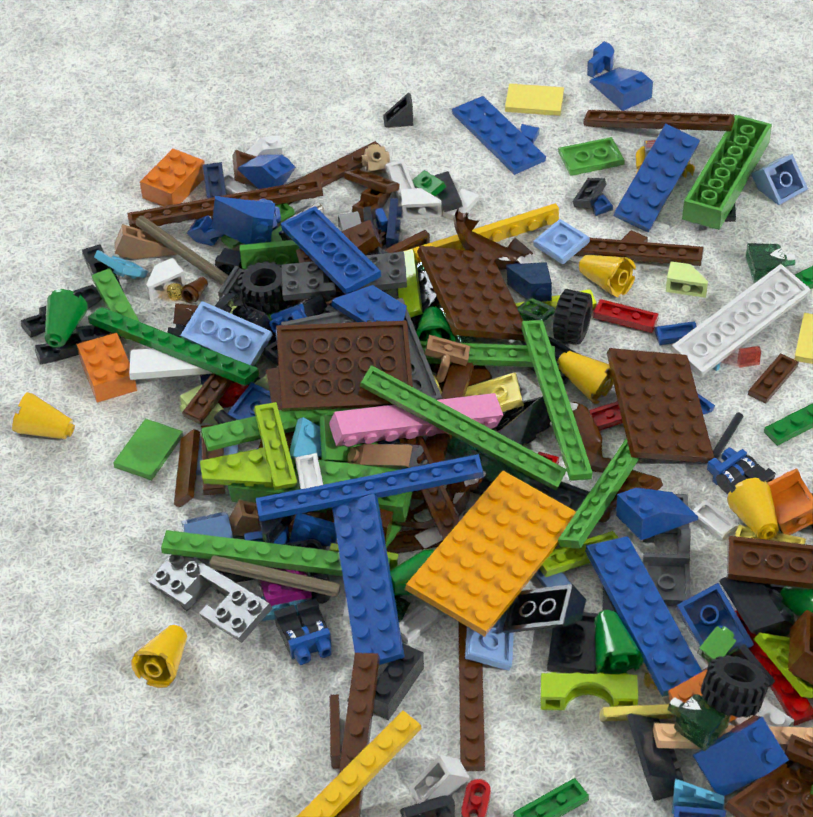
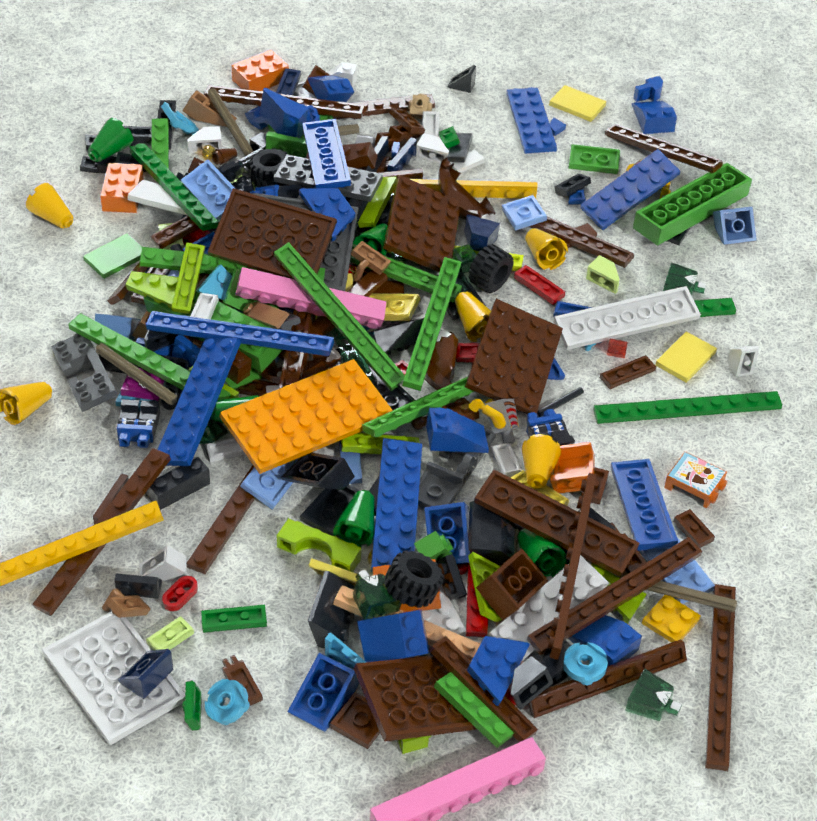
camera: 20 degrees right, 0 degrees up
none -> torso [469,399,519,444]

